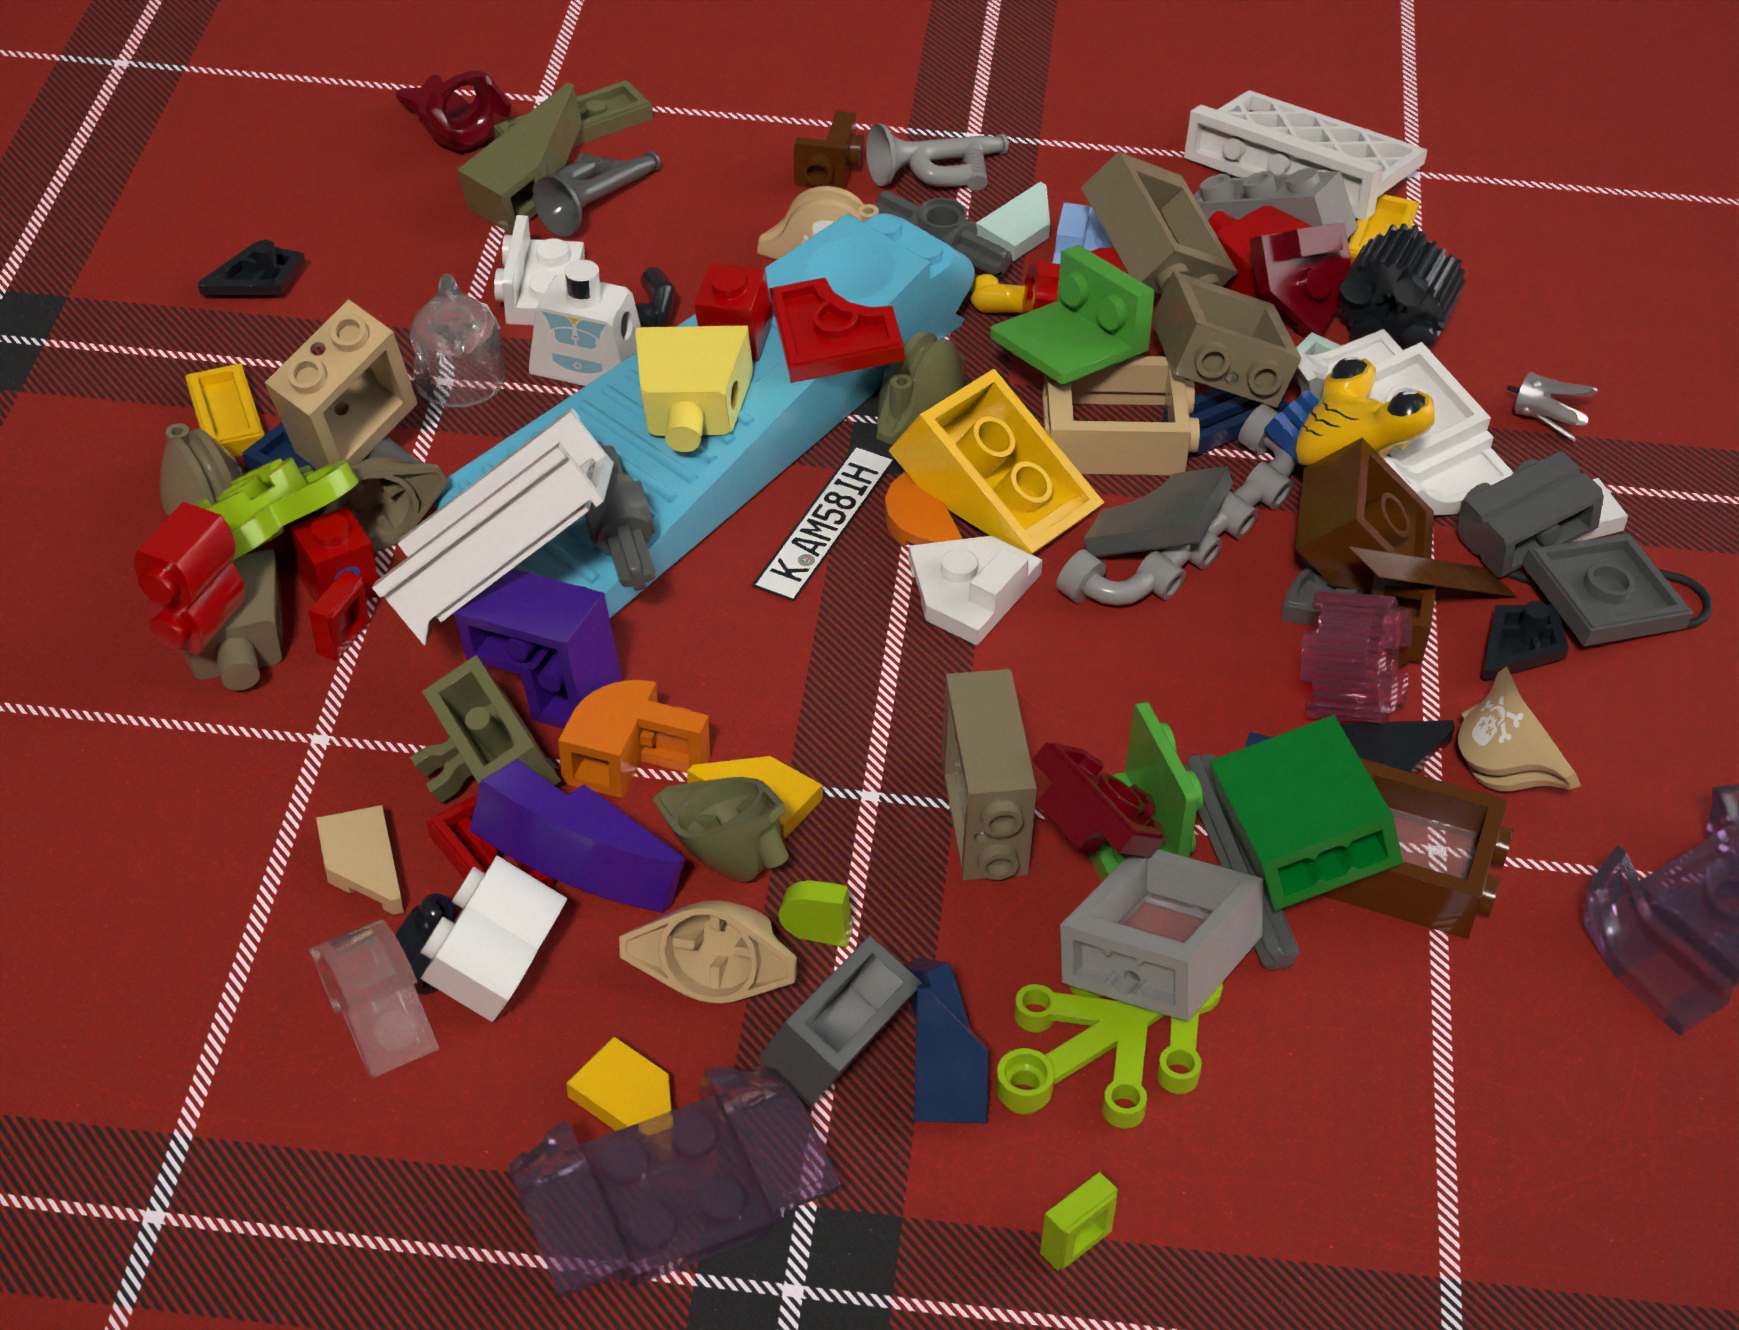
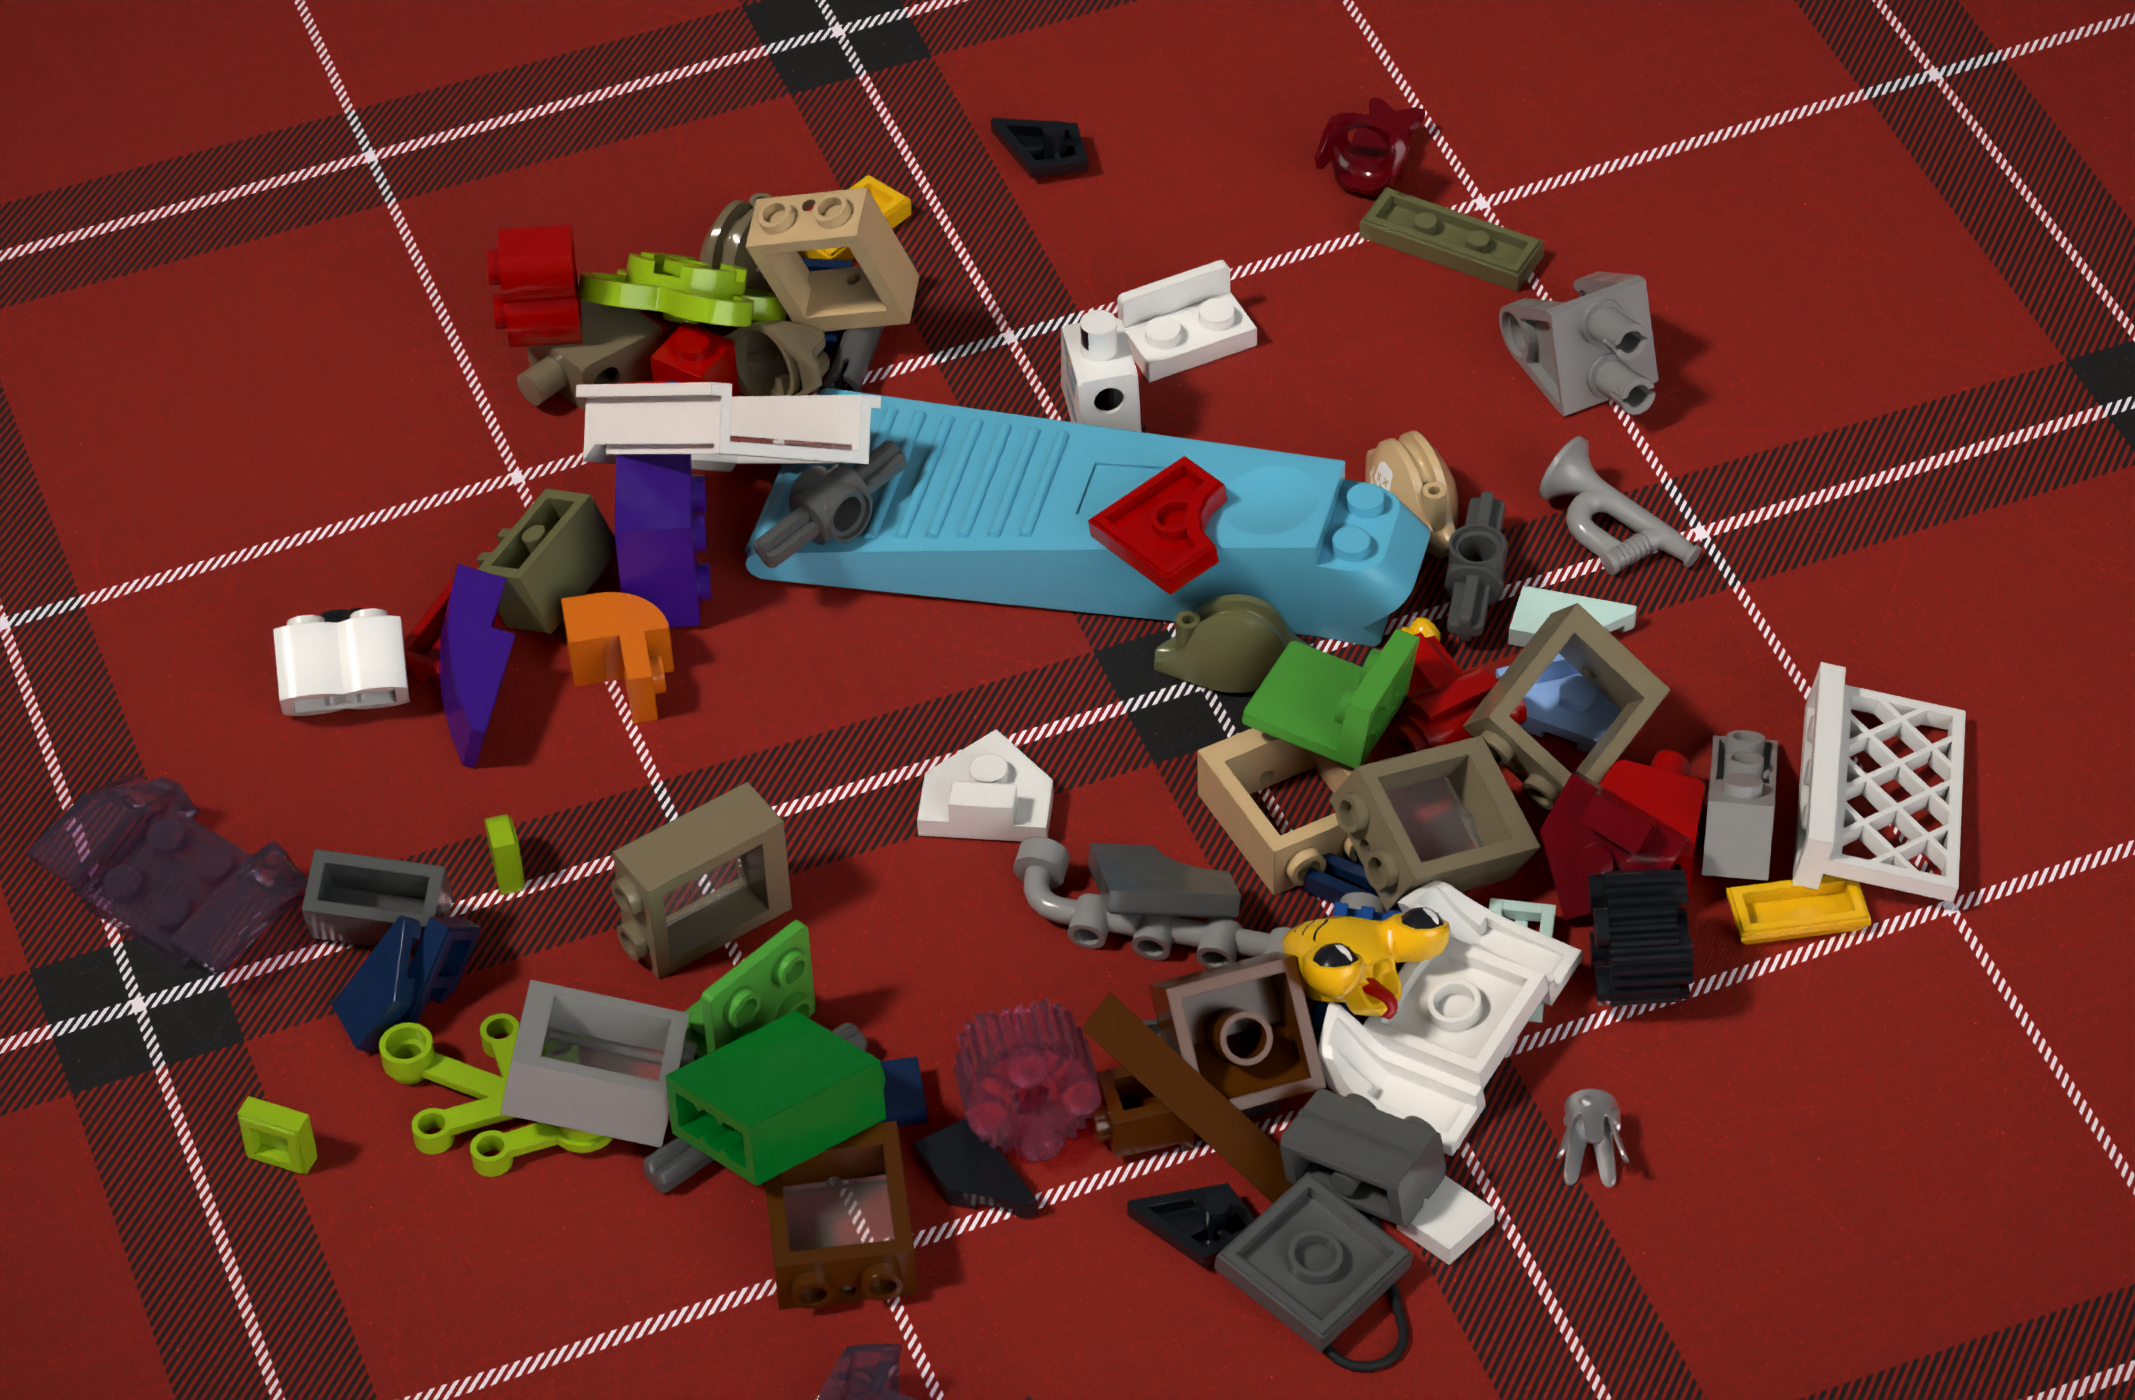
camera: 65 degrees right, 0 degrees up
clear brick [309,919,440,1078] -> none
tan tile [316,805,404,915] -> none
clear piece [409,274,505,407] -> none
olive slope [457,82,582,234] -> none
dark grey piece [533,151,661,237] -> none
yellow tile [566,1037,675,1168] -> none
tan hat [619,901,797,1004] -> none
light yellow torso [635,326,754,452] -> none
black arm [636,267,676,327] -> none
olive hat [652,777,789,882] -> none
yellow tile [687,756,823,840] -> none
red brick [694,263,773,360] -> none
sticker [752,445,896,601] -> none
reddish brown bracket [794,111,864,190] -> none
orange tile [884,471,963,546] -> none
yellow slope [888,369,1104,555] -> none
dark red plate [1032,742,1165,857] -> none
tan hat [1458,666,1581,791] -> none
none -> light grey piece [1499,271,1658,416]

